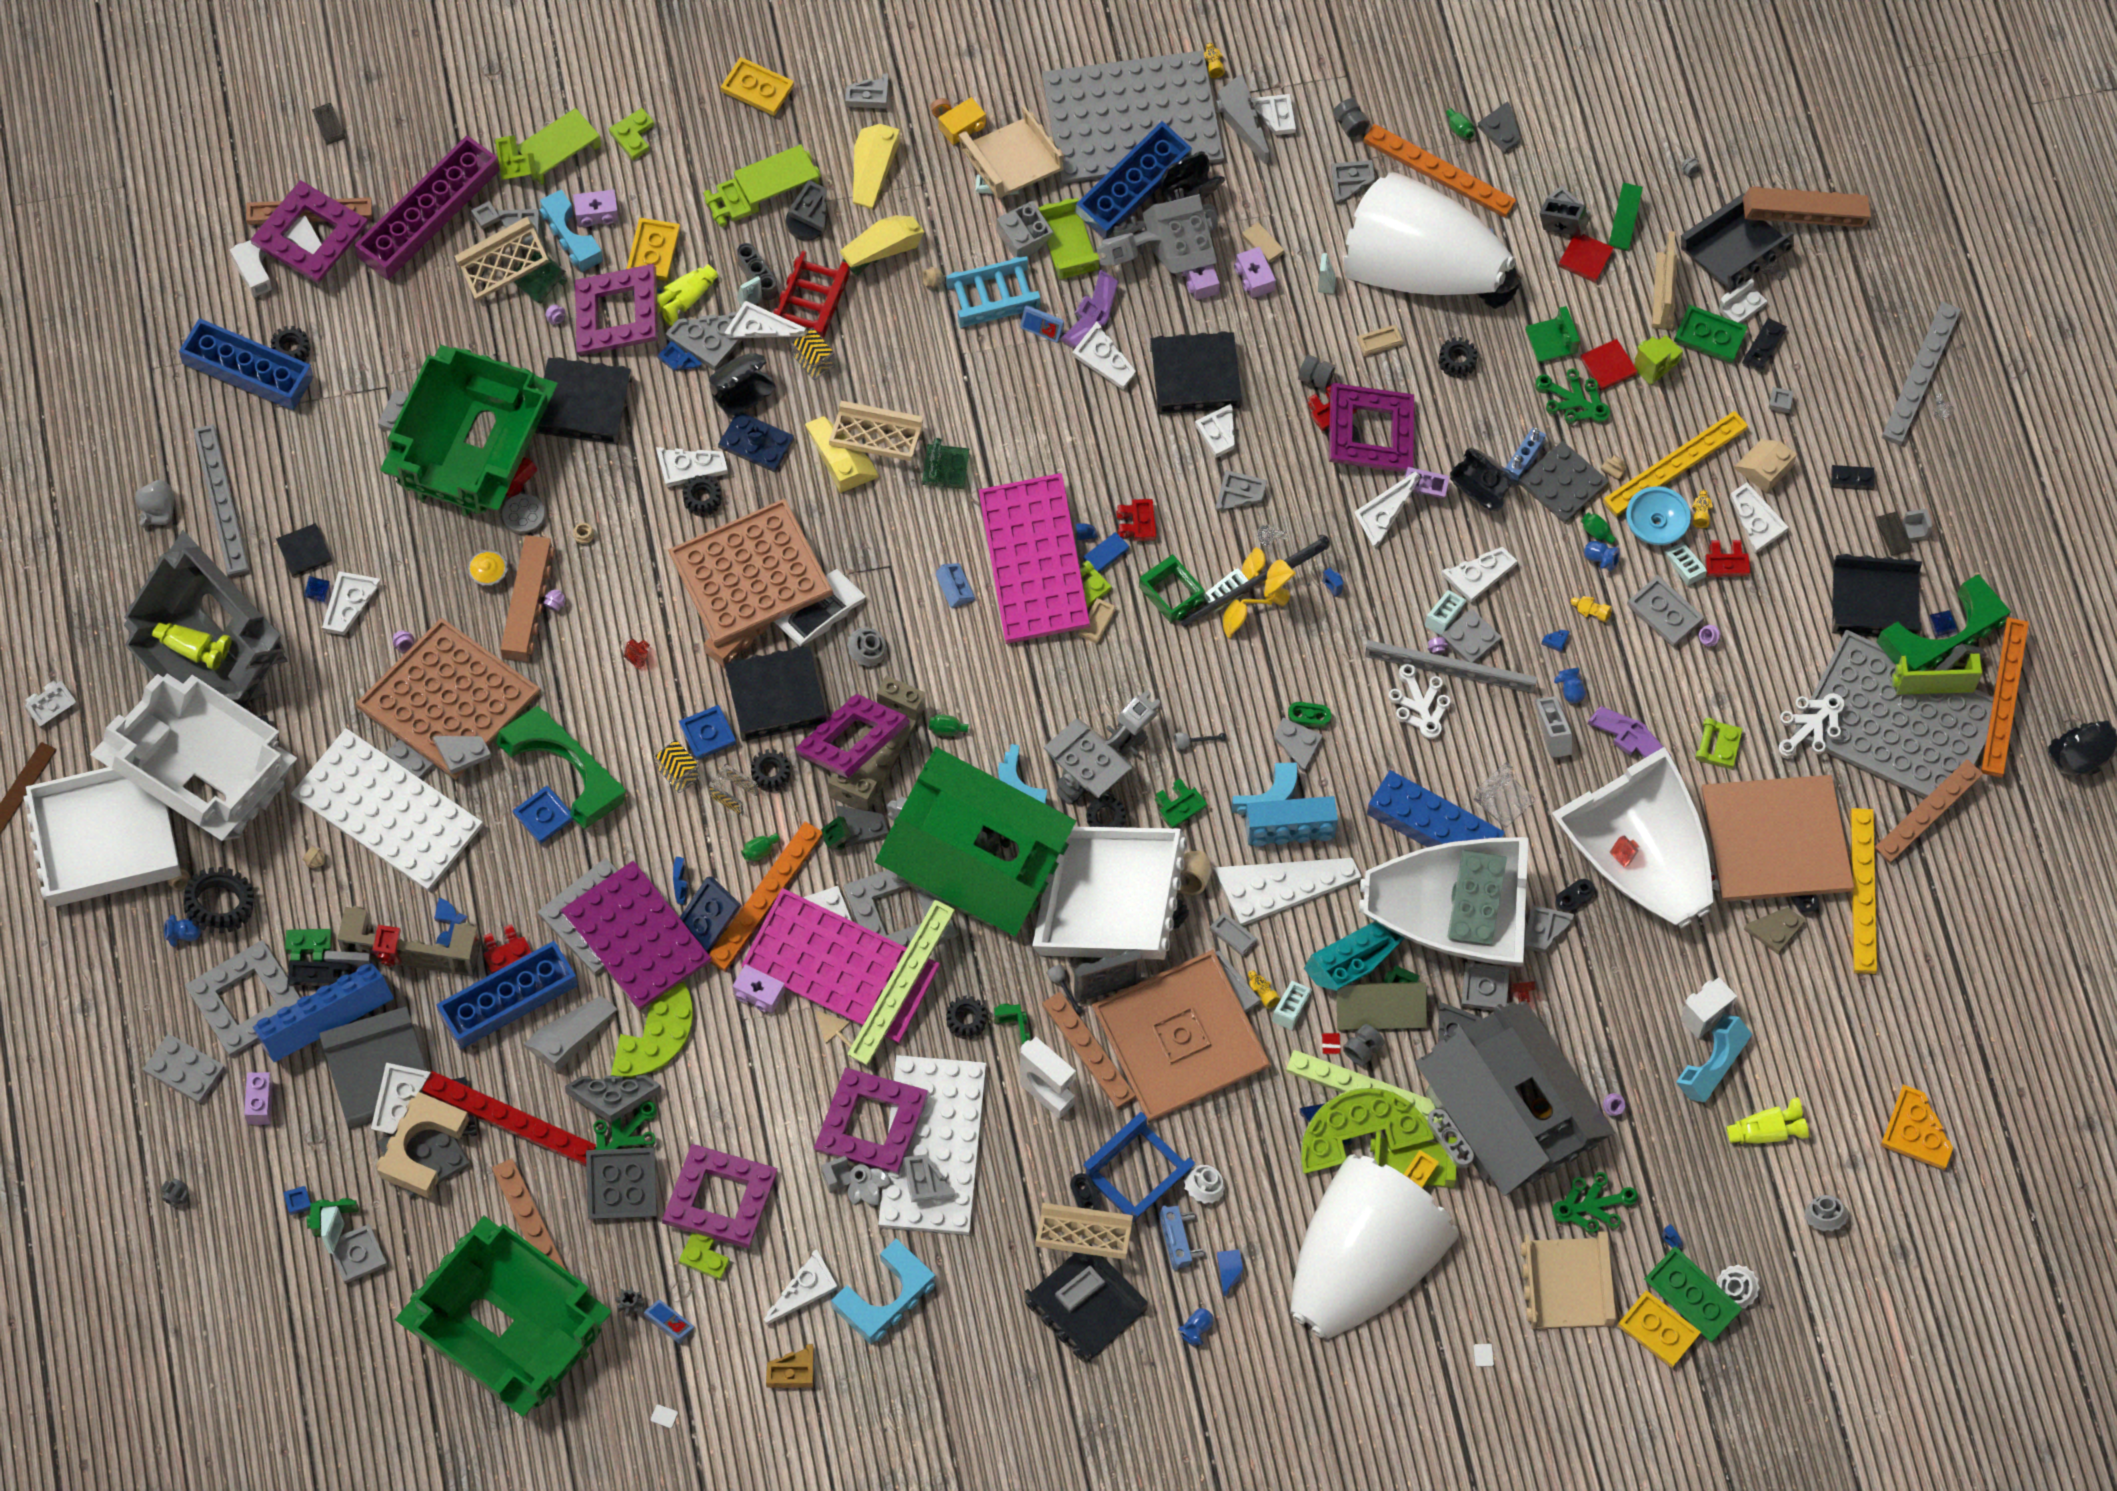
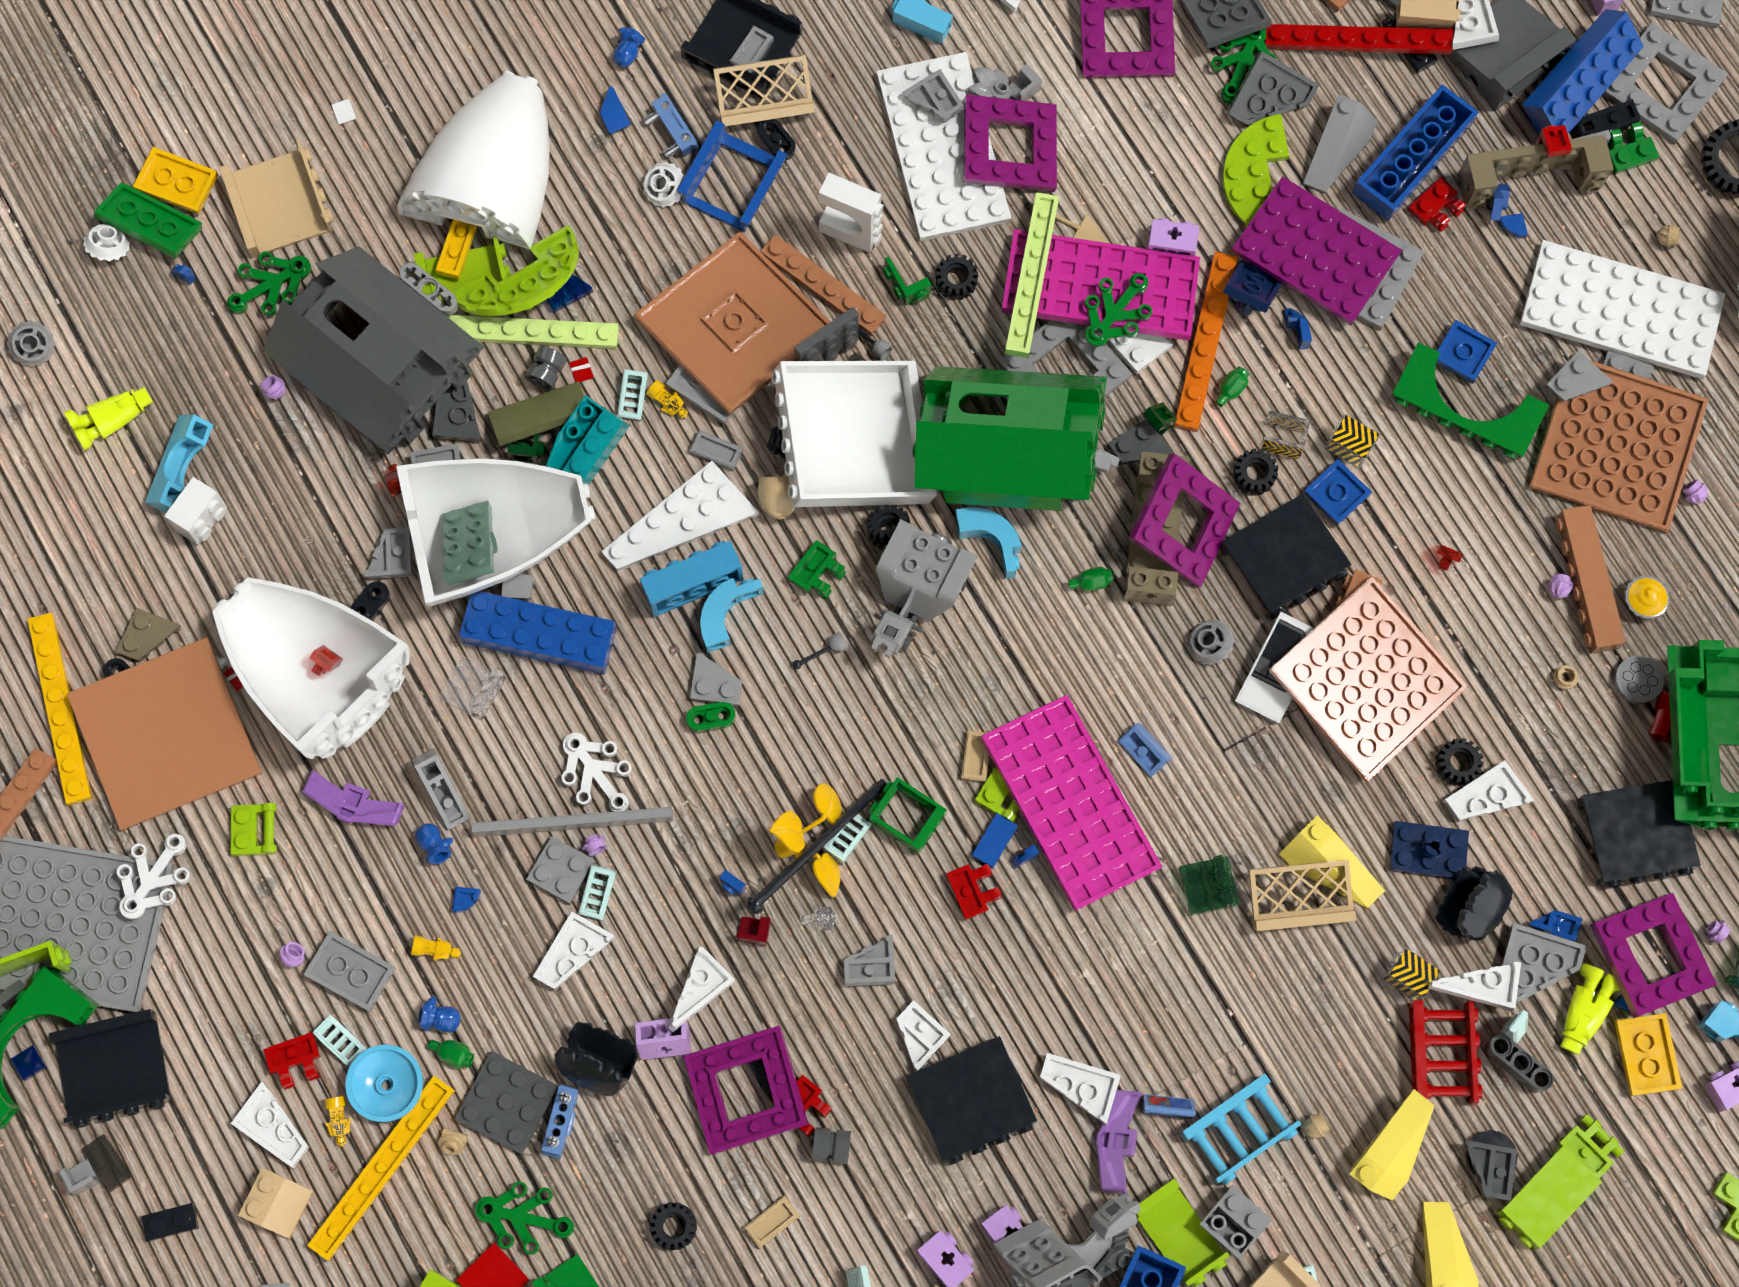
camera: 160 degrees right, 10 degrees up
none -> dark red panel [736,916,771,946]
none -> green plant [1085,273,1152,347]

